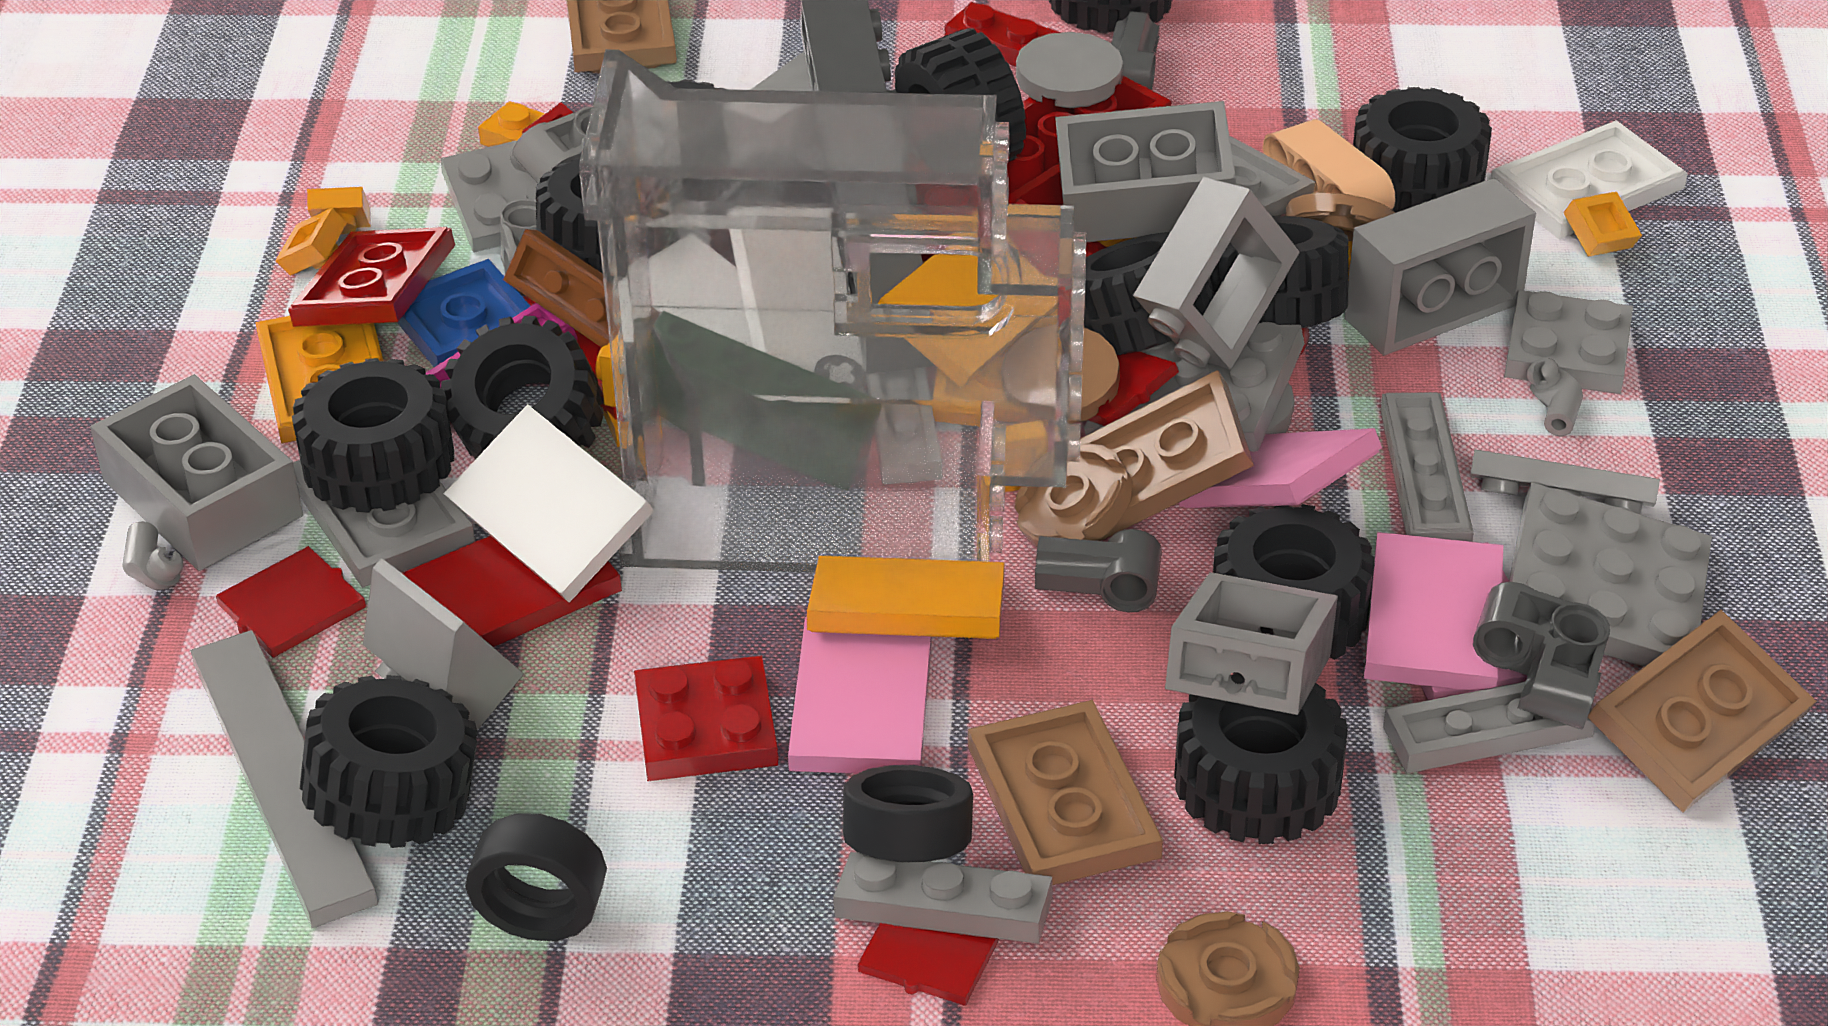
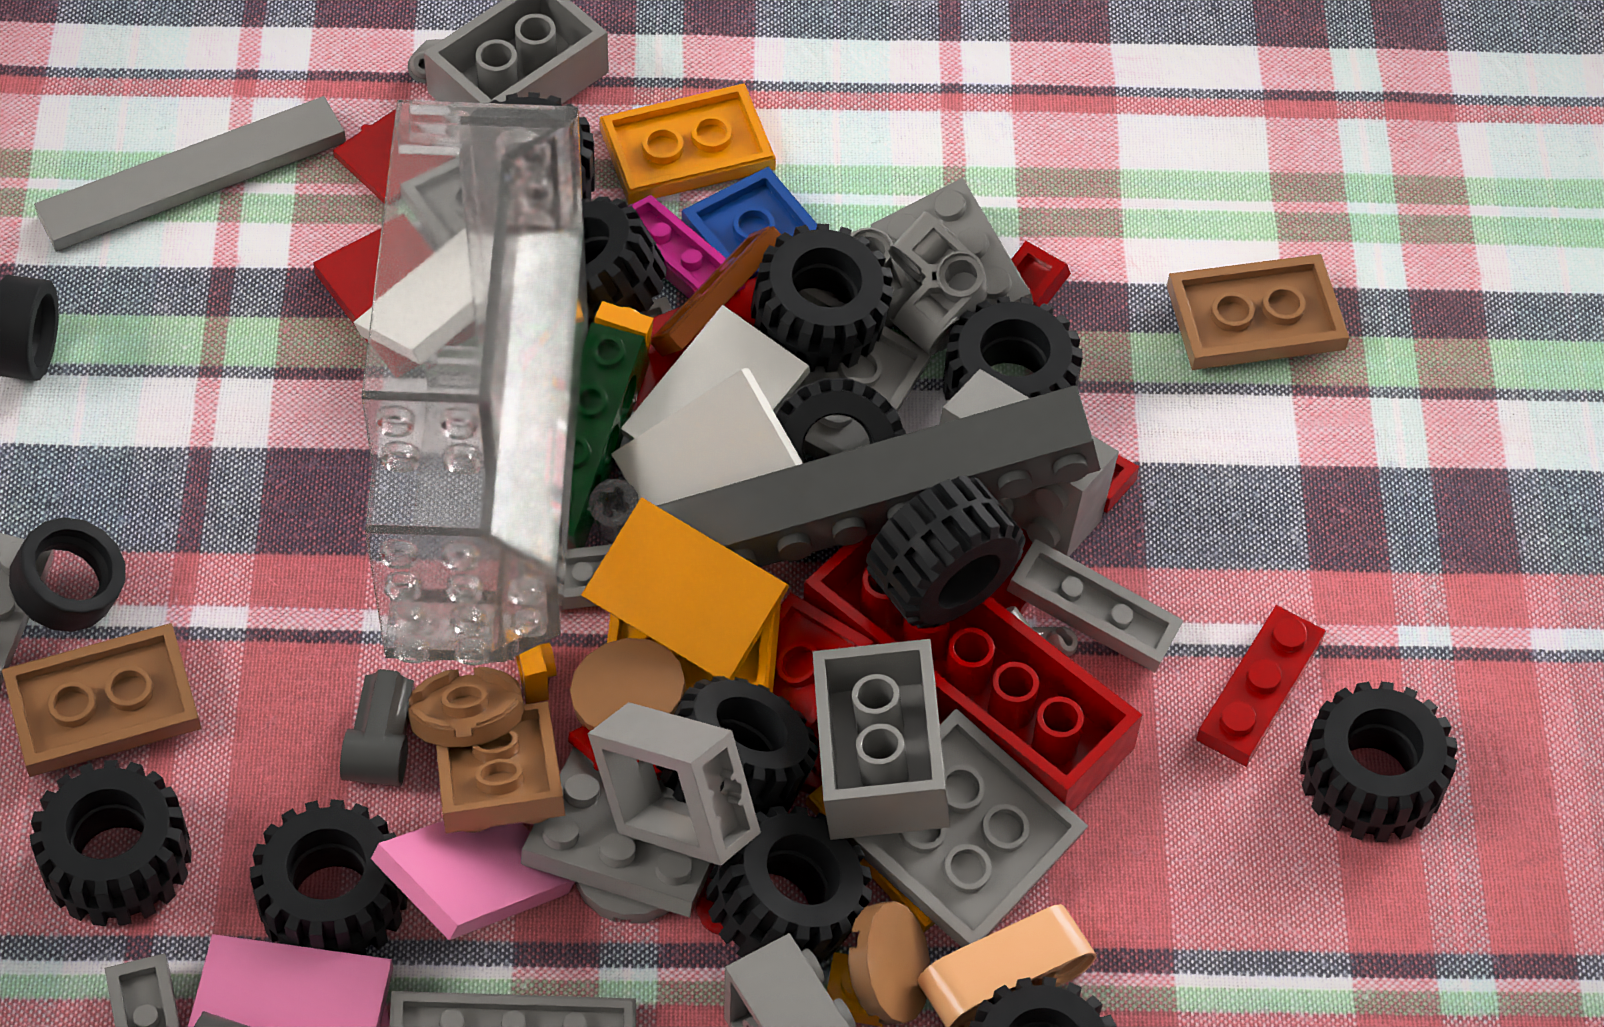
camera: 85 degrees right, 15 degrees up
light orange plate [275,208,347,276] -> none
red tile [288,227,455,327] -> none
black tyre [300,675,477,848] -> none
light orange plate [307,187,371,235] -> none
light grey slope [363,558,524,730] -> none
light orange plate [478,101,545,147] -> none
red plate [634,655,779,781] -> none
bright pink tile [788,617,932,774] -> none
light orange tile [807,556,1005,639] -> none
light grey tile [1016,32,1123,108] -> none
dark grey piece [1111,12,1160,90] -> none
light grey window [1165,572,1338,715] -> none

